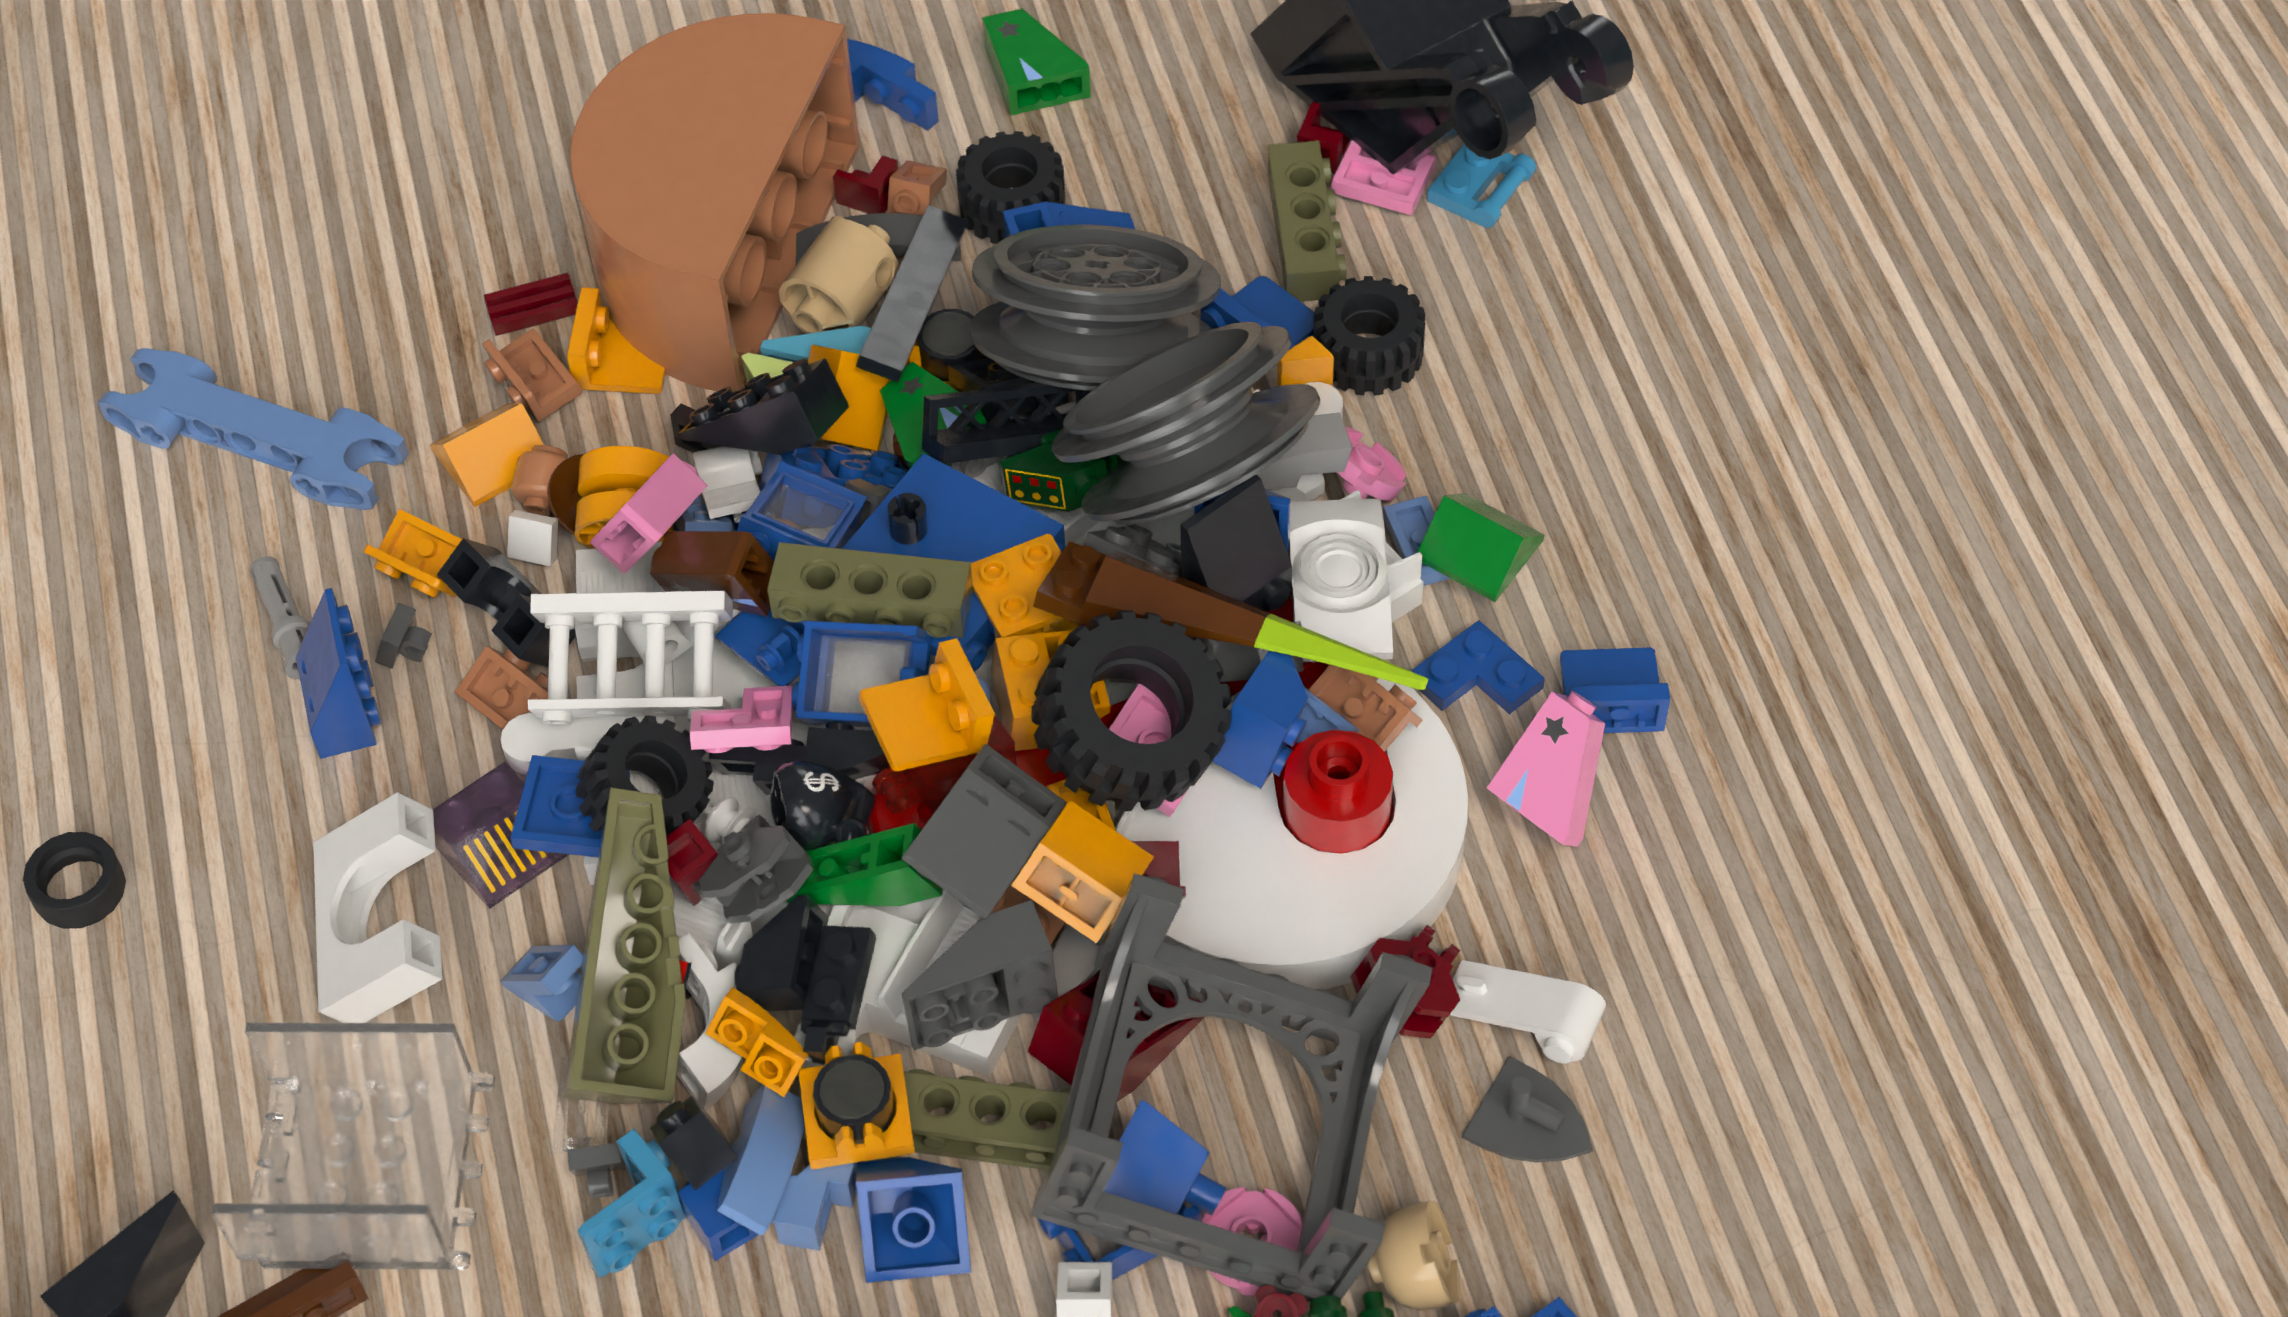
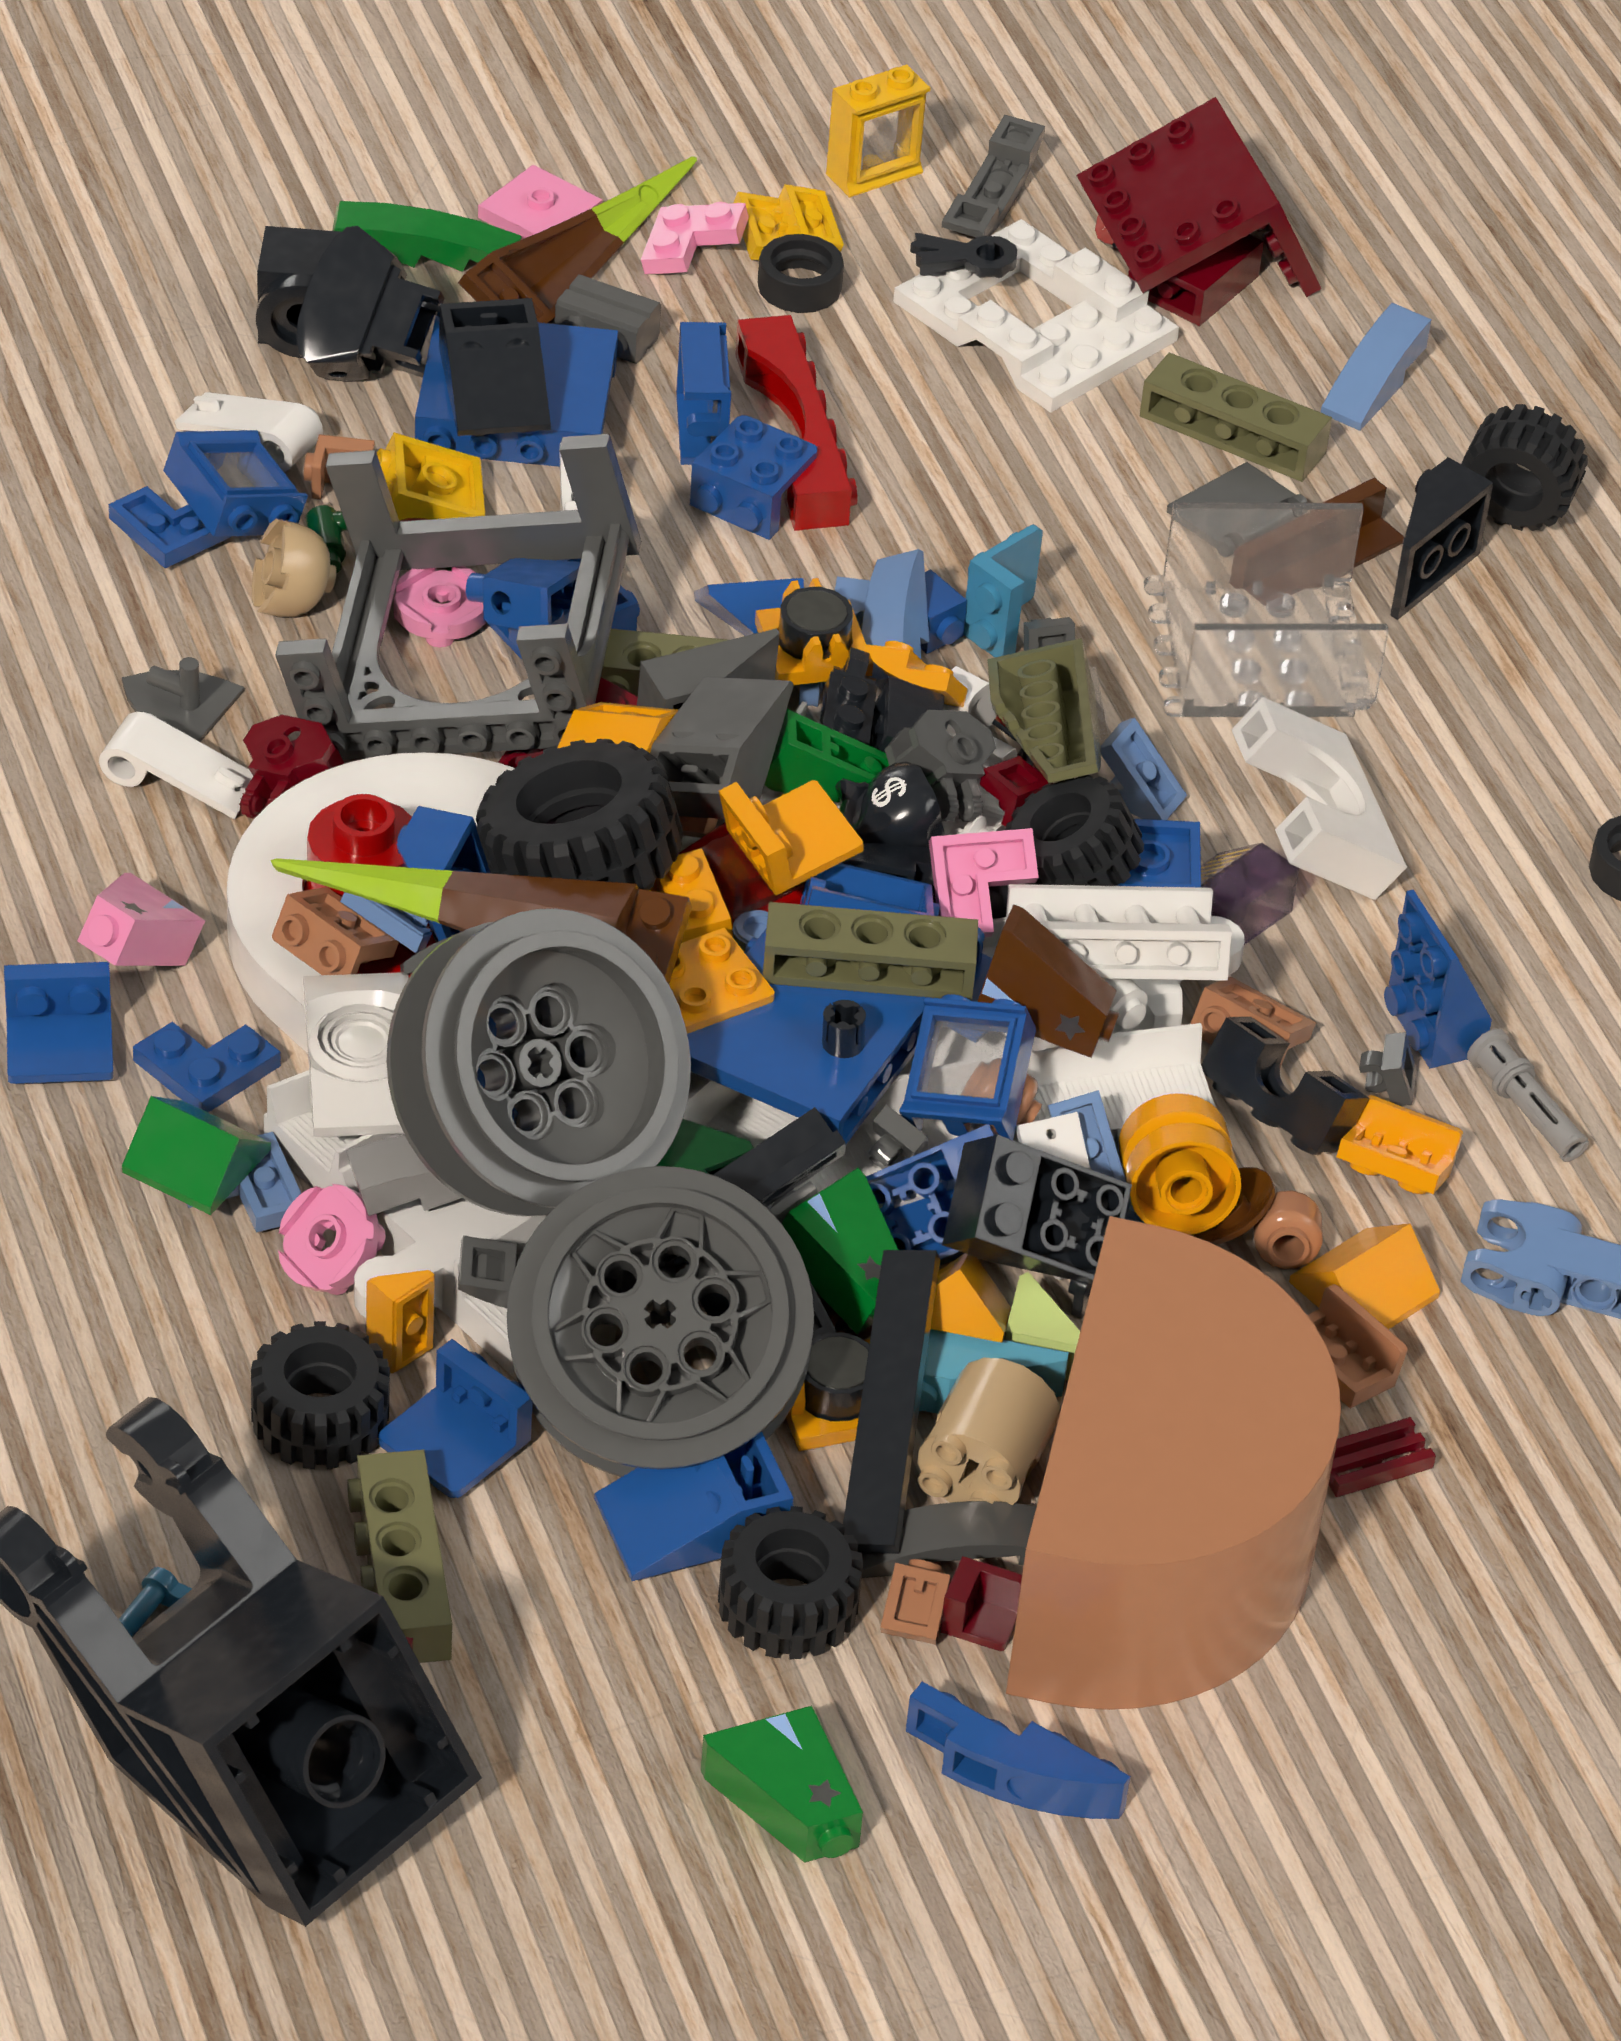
camera: 170 degrees right, 10 degrees down
white tile [507,510,558,566] -> none
bright pink slope [590,453,708,574] -> none
black slope [650,1096,738,1190] -> none

